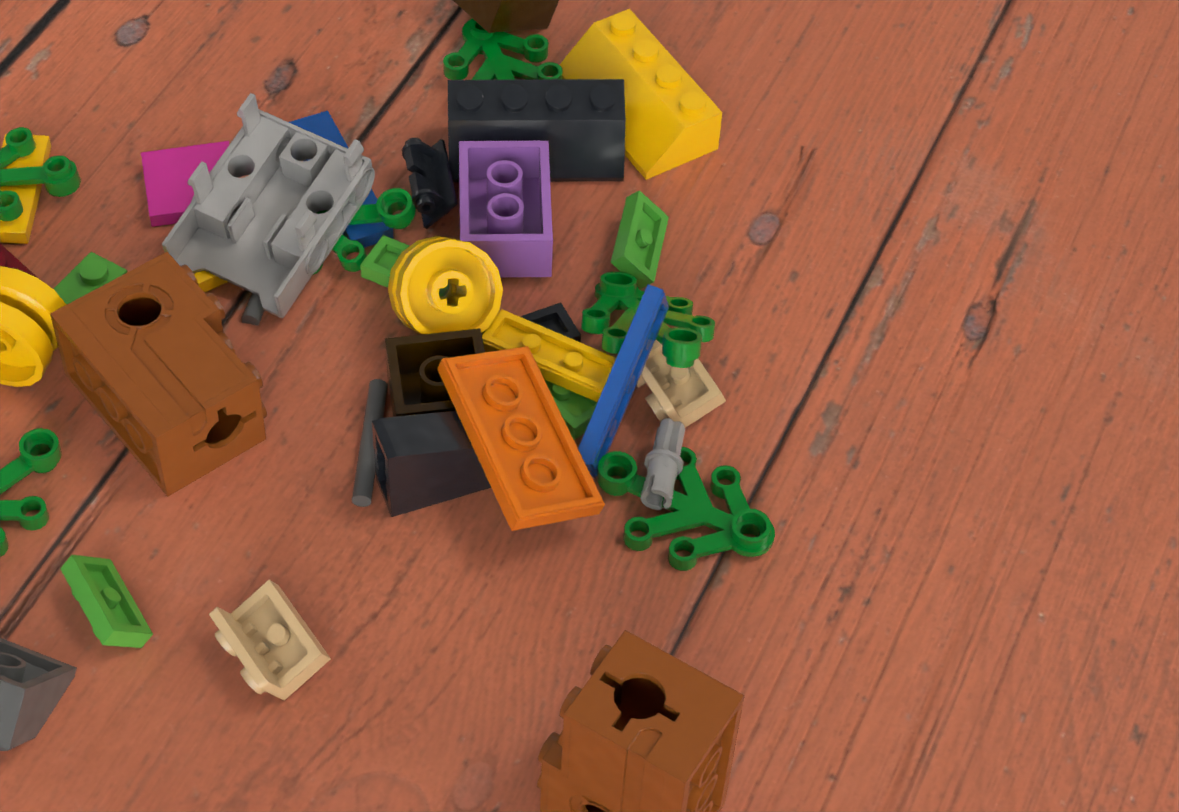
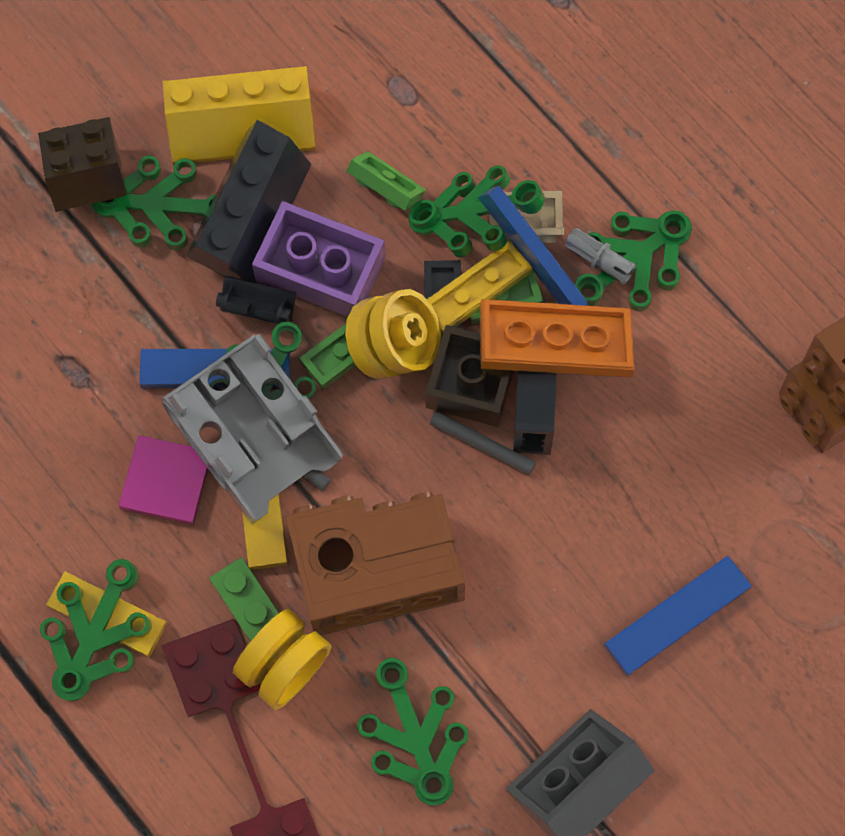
camera: 60 degrees left, 20 degrees up
bright green plate [60,555,153,648] -> none
tan bracket [209,580,331,701] -> none
none -> blue tile [604,556,752,677]

